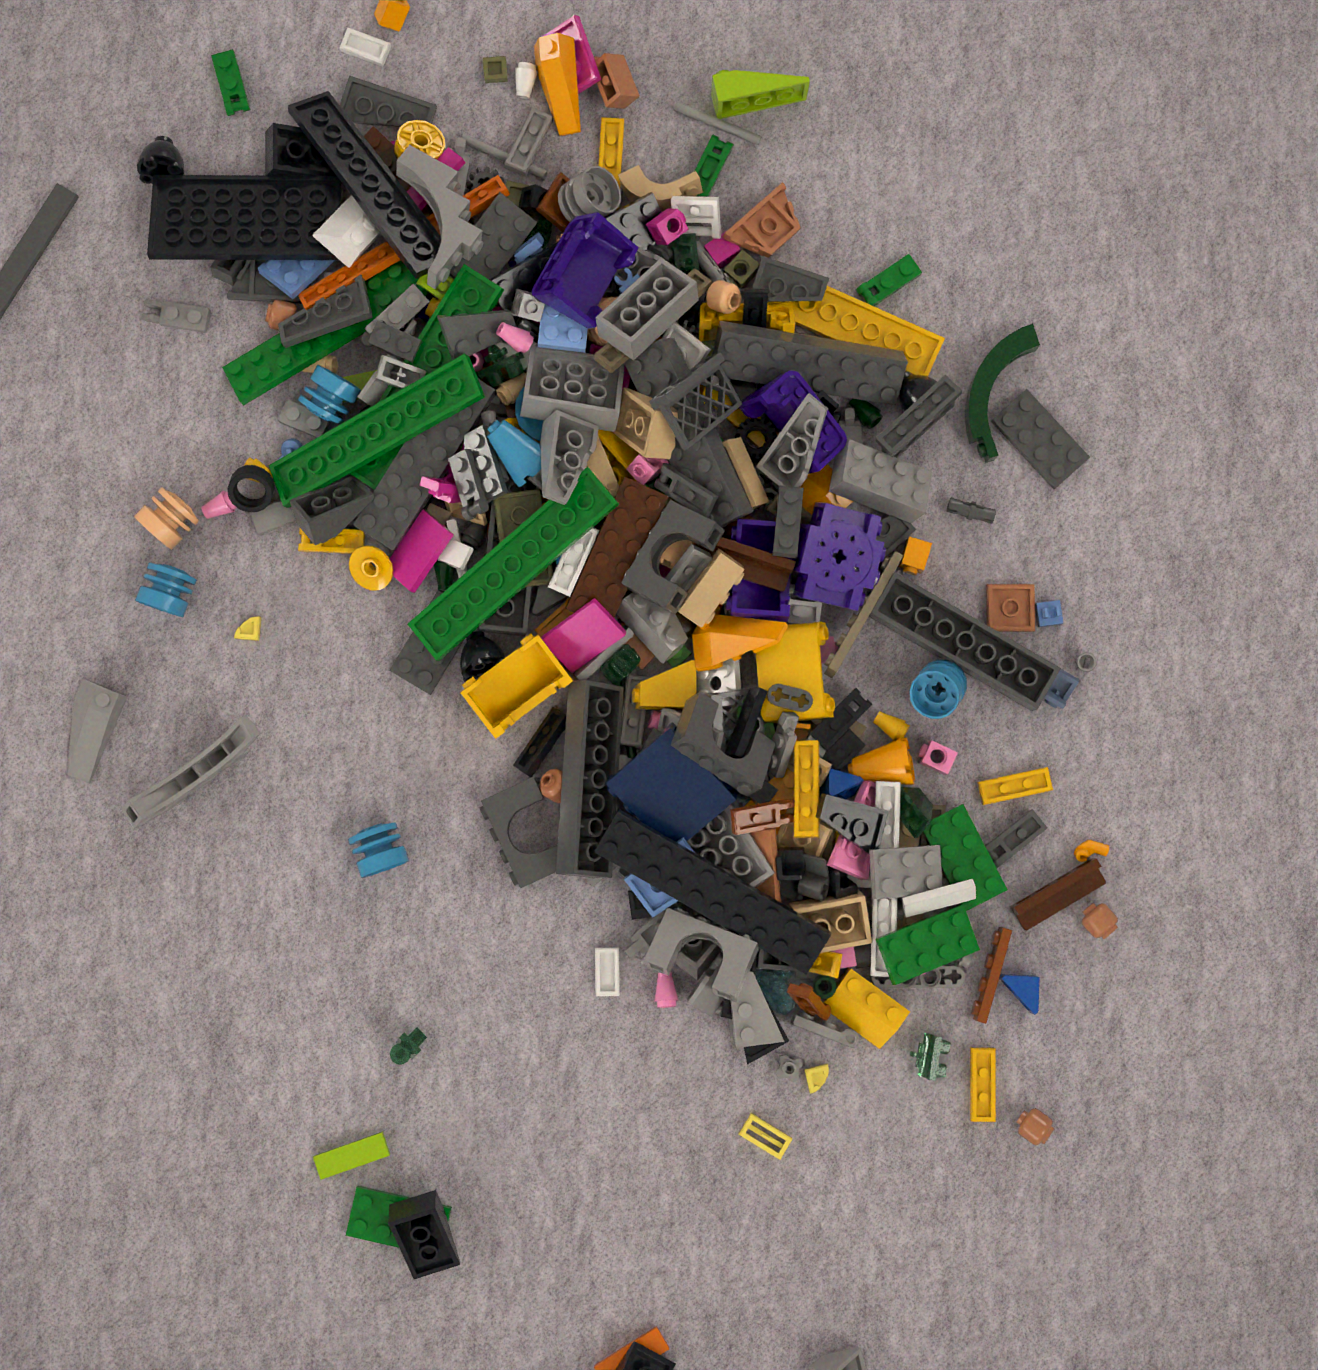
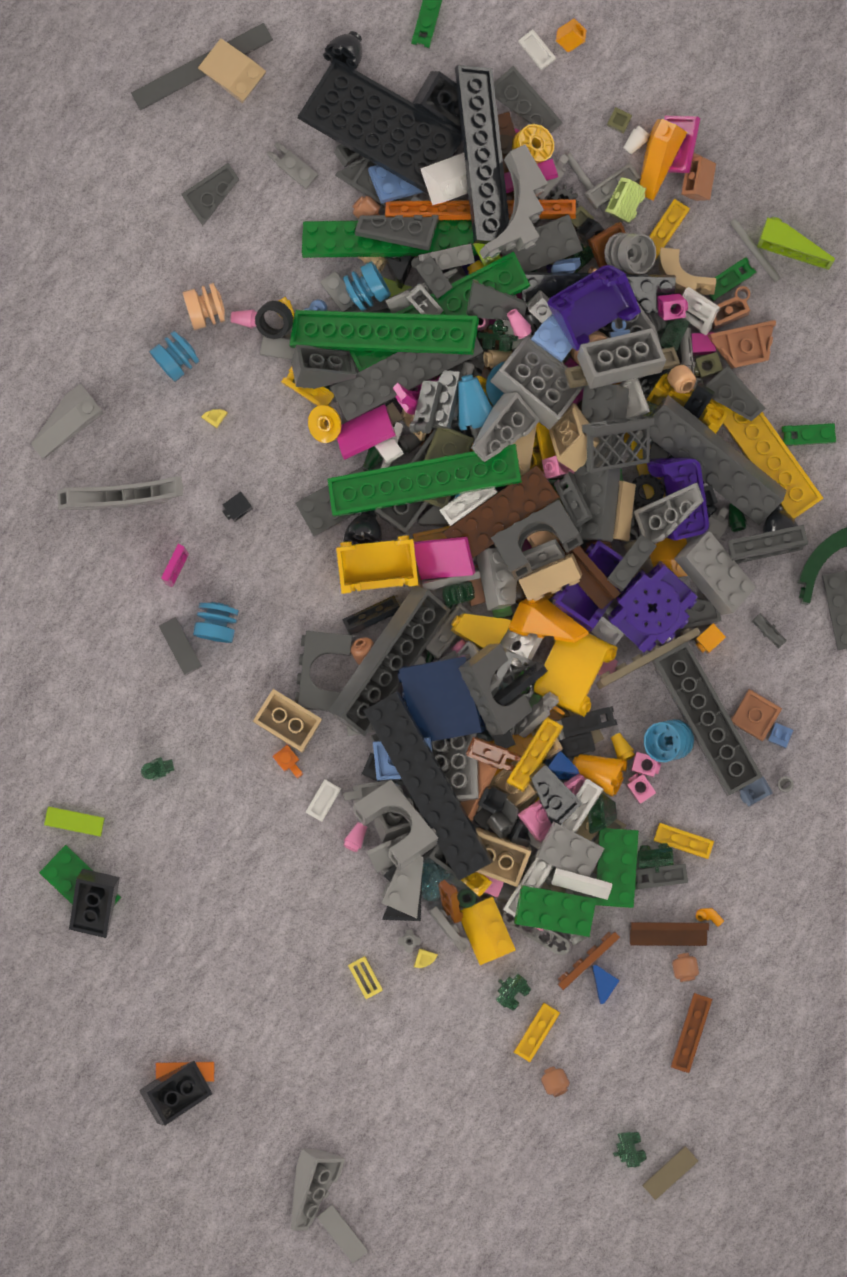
camera: 30 degrees right, 0 degrees up
dark grey beam [767,684,813,712] -> none
none -> dark grey slope [159,617,202,676]
none -> dark pink tile [161,544,189,587]
none -> dark grey wing [181,163,239,226]
none -> tan slope [198,38,266,104]
none -> black brick [222,491,253,522]
none -> tan slope [253,689,322,753]
none -> orange plate [272,745,303,779]
none -> black slope [387,256,415,289]
none -> yellowish green brick [605,177,646,223]
none -> clear green hips [613,1132,647,1168]
none -> bright pink brick [631,752,661,777]
none -> clear green hips [638,843,674,873]
none -> dark tan tile [642,1146,698,1200]
none -> dark orange plate [670,993,713,1073]
none -> nougat hinge [711,286,751,330]

